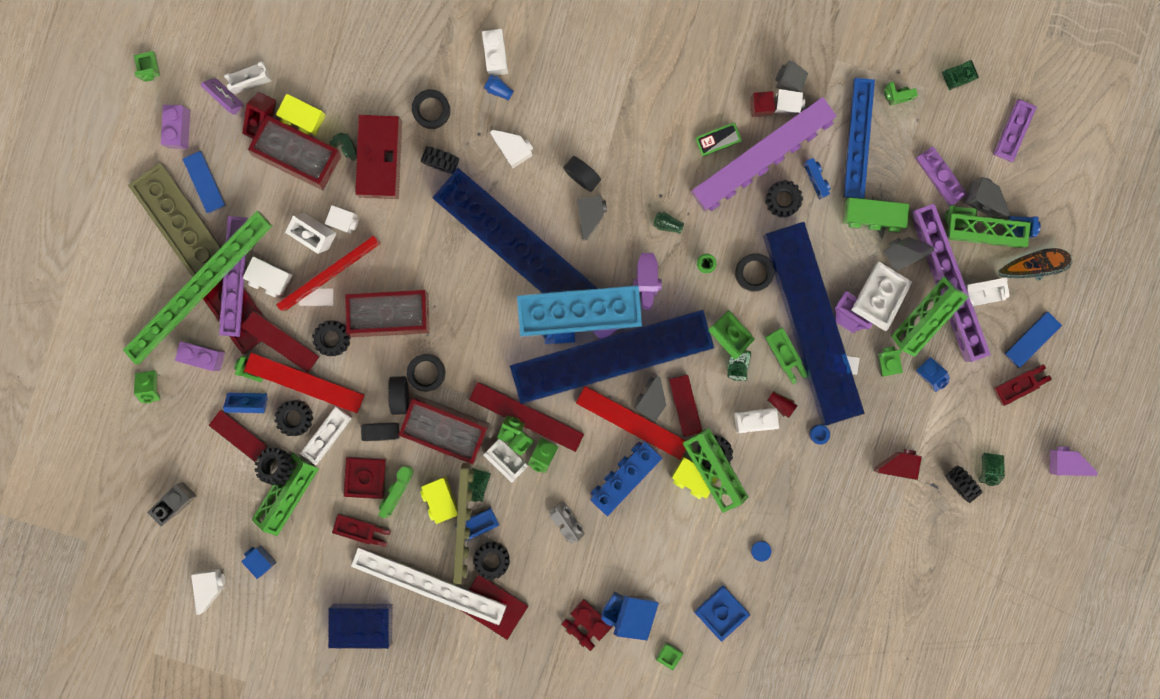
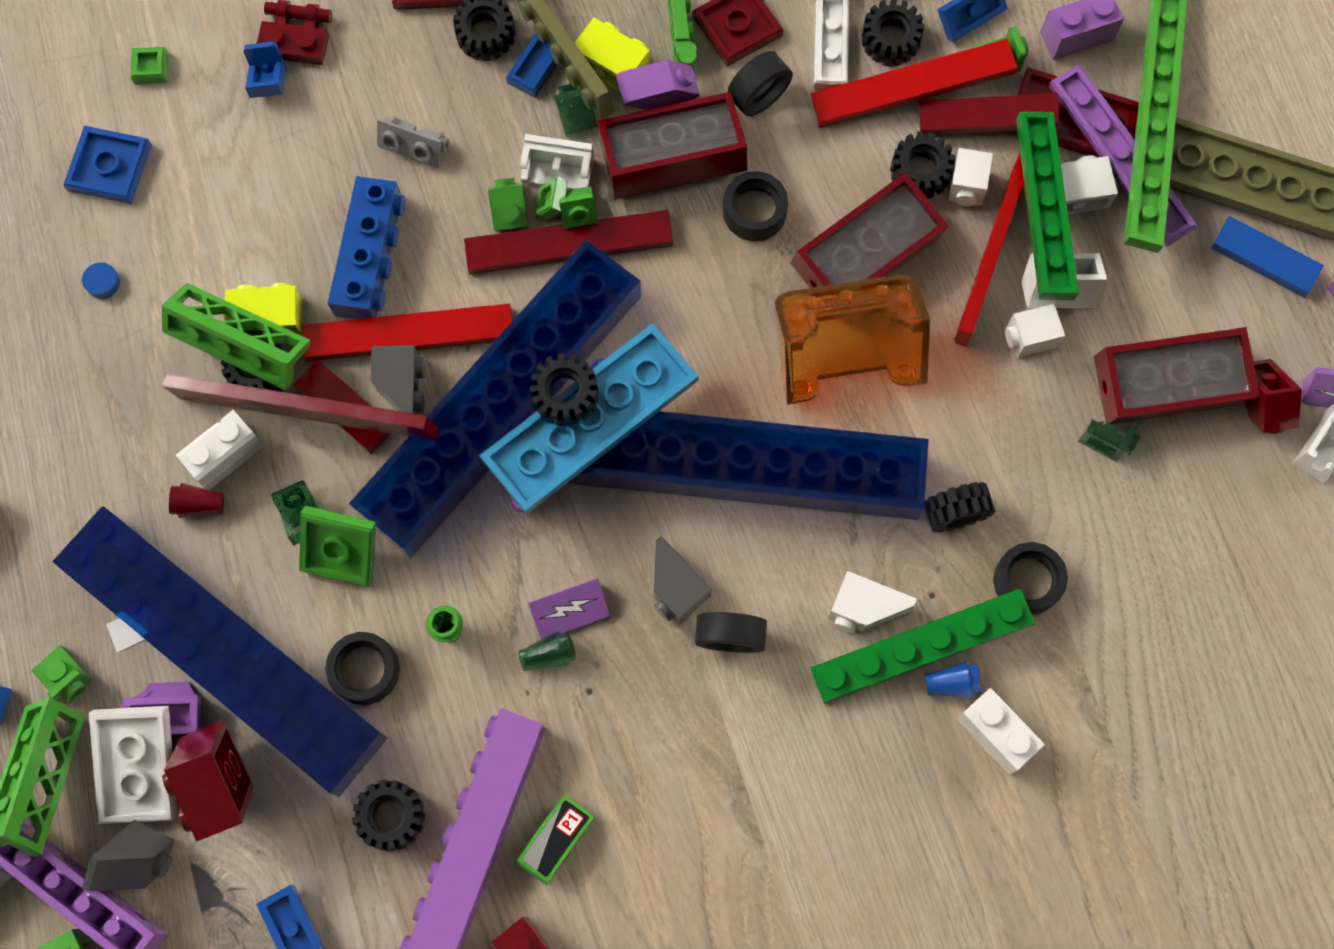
camera: 155 degrees right, 15 degrees down
neon yellow brick [276,93,326,136] -> none
white sticker [299,289,333,306] -> none
dark red brick [355,115,402,199] -> none
black tyre [388,376,409,415] -> none
blue tile [613,596,659,641] -> none
medium lavender hinge [633,253,662,310] -> none
bright green hinge [764,327,808,385] -> none
blue plate [803,158,831,200] -> none
blue tile [809,424,830,445] -> none
bright green brick [843,198,909,233] -> none
none -> dark red tile [162,374,439,441]
none -> dark red brick [162,719,254,842]
none -> medium lavender slope [528,578,611,642]
none -> black tyre [530,354,599,426]
none -> medium lavender slope [616,60,700,110]
none -> clear orange windscreen [775,275,930,405]
none -> green plate [810,588,1035,704]
none -> white brick [948,148,993,206]
none -> green plate [1016,112,1079,300]

